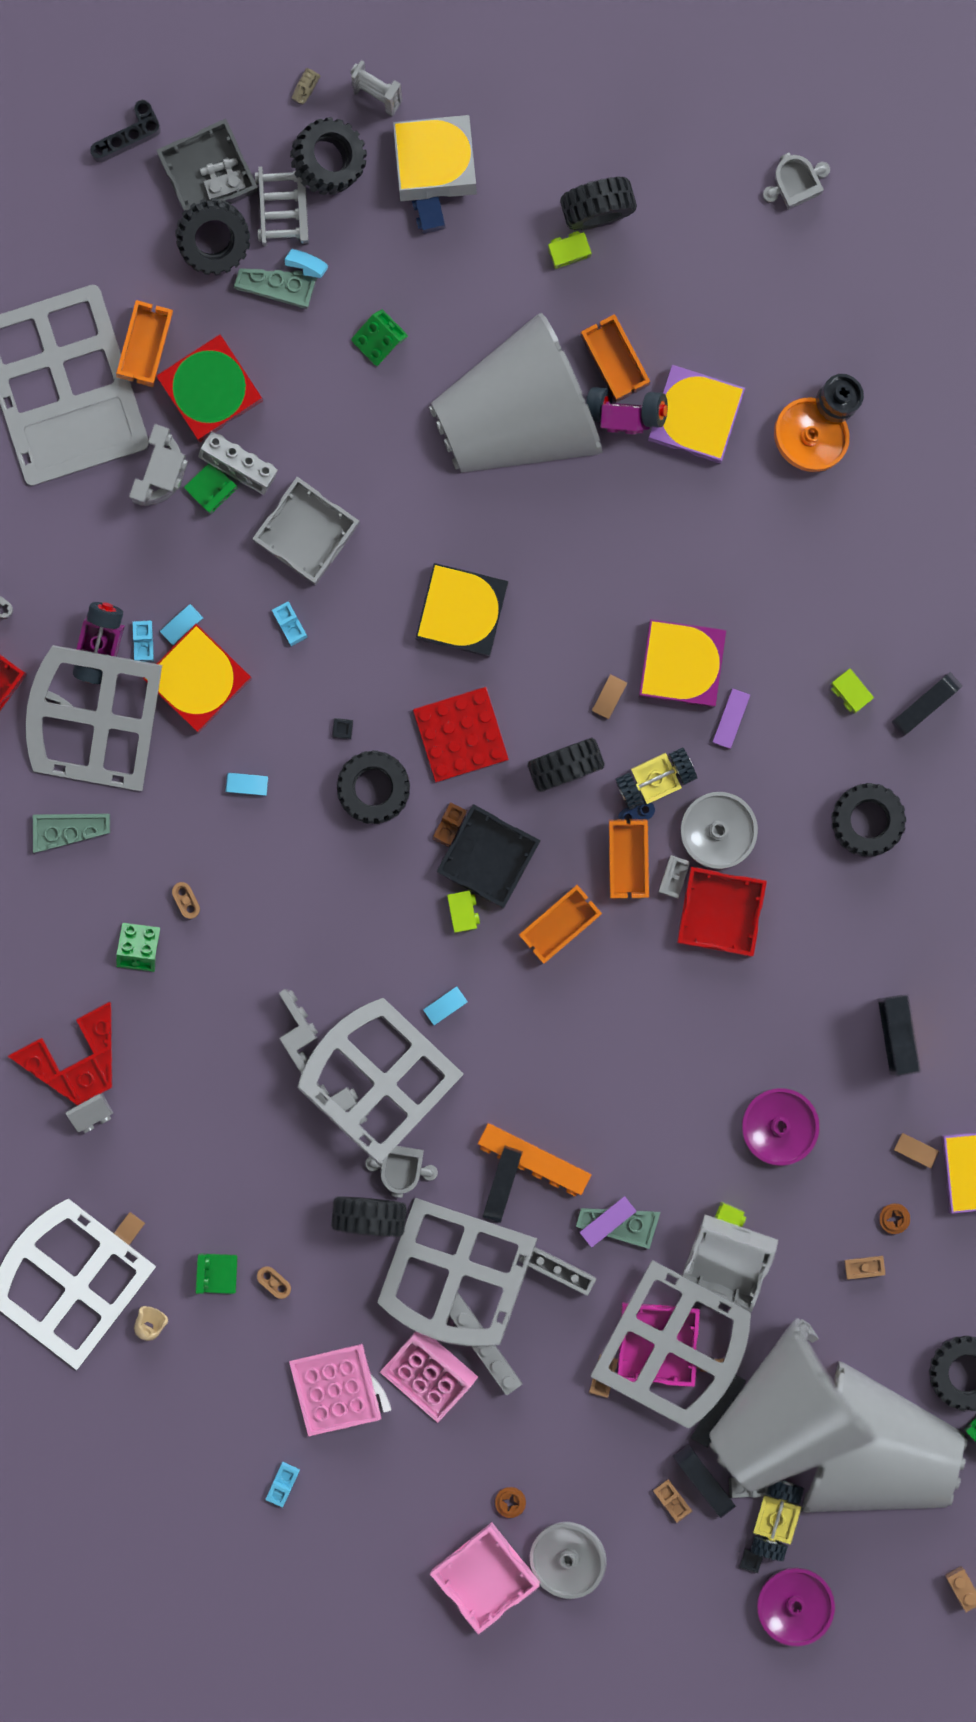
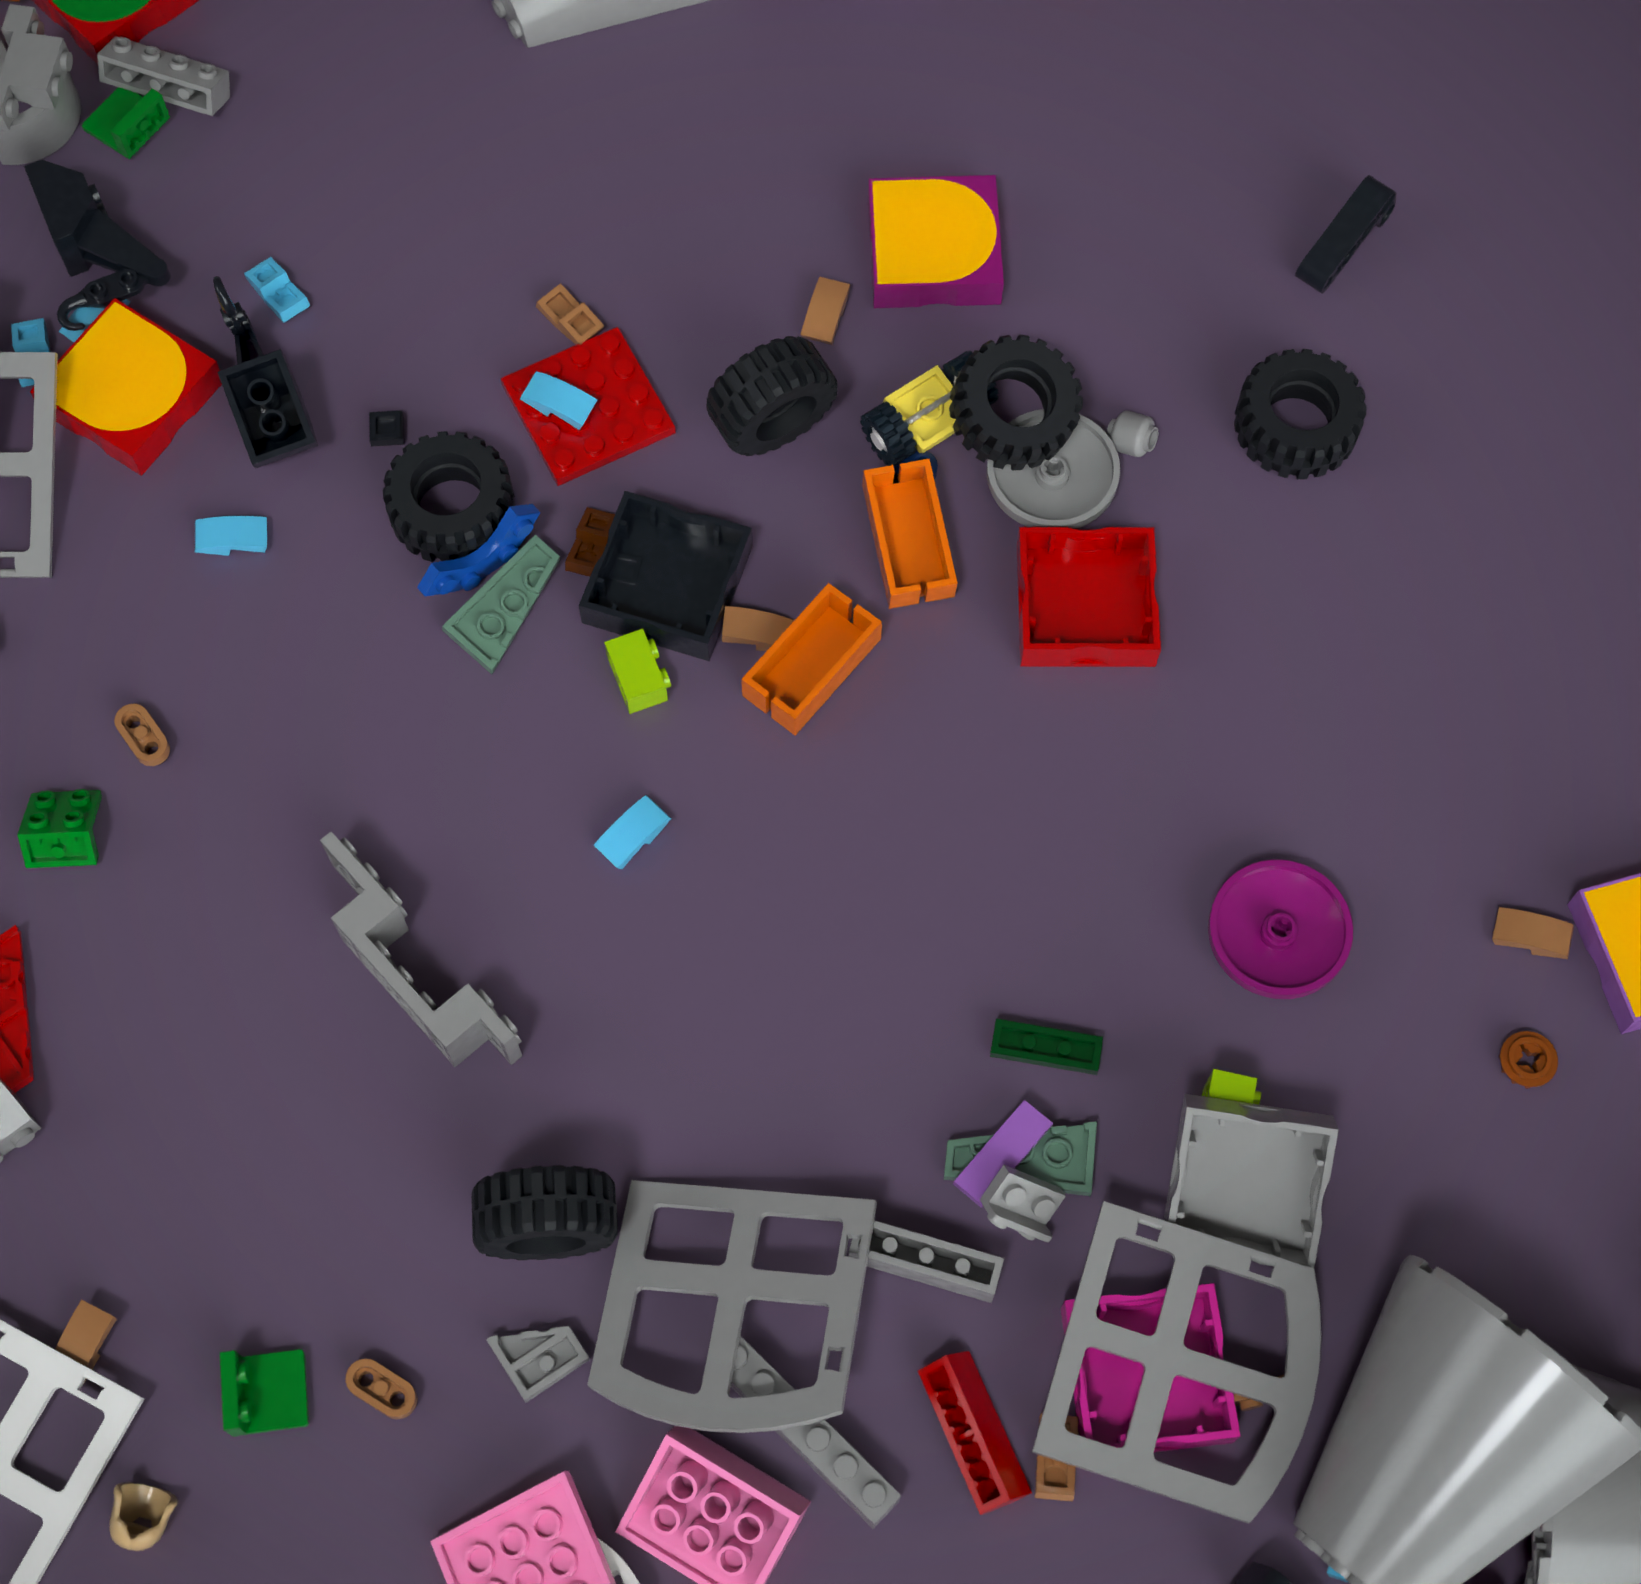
camera: 10 degrees left, 20 degrees down
light grey tile [253,477,360,585] -> none
light grey window [297,998,464,1165] -> none
light grey piece [365,1146,438,1198] -> none
yellow tile [415,563,508,657] -> none
orange brick [478,1123,591,1197] -> none
black tile [482,1145,523,1223] -> none
light grey hinge [658,855,690,899] -> none
black tile [691,1375,746,1448] -> none
medium lavender tile [712,688,750,749] -> none
lime brick [831,668,874,713] -> none
medium nougat plate [844,1255,885,1279] -> none
black tile [878,995,920,1076] -> none
none -> black slope [24,160,171,331]
none -> black slope [213,276,318,469]
none -> blue plate [417,504,540,597]
none -> sand green wing [442,535,560,675]
none -> light grey wing [486,1326,590,1403]
none -> medium azure slope [520,371,597,430]
none -> medium nougat slope [536,283,604,345]
none -> medium nougat slope [722,606,793,651]
none -> red brick [918,1351,1032,1515]
none -> black tyre [949,335,1083,471]
none -> light grey bracket [980,1165,1066,1243]
none -> dark green plate [990,1018,1103,1075]
none -> light grey head [1107,411,1159,457]

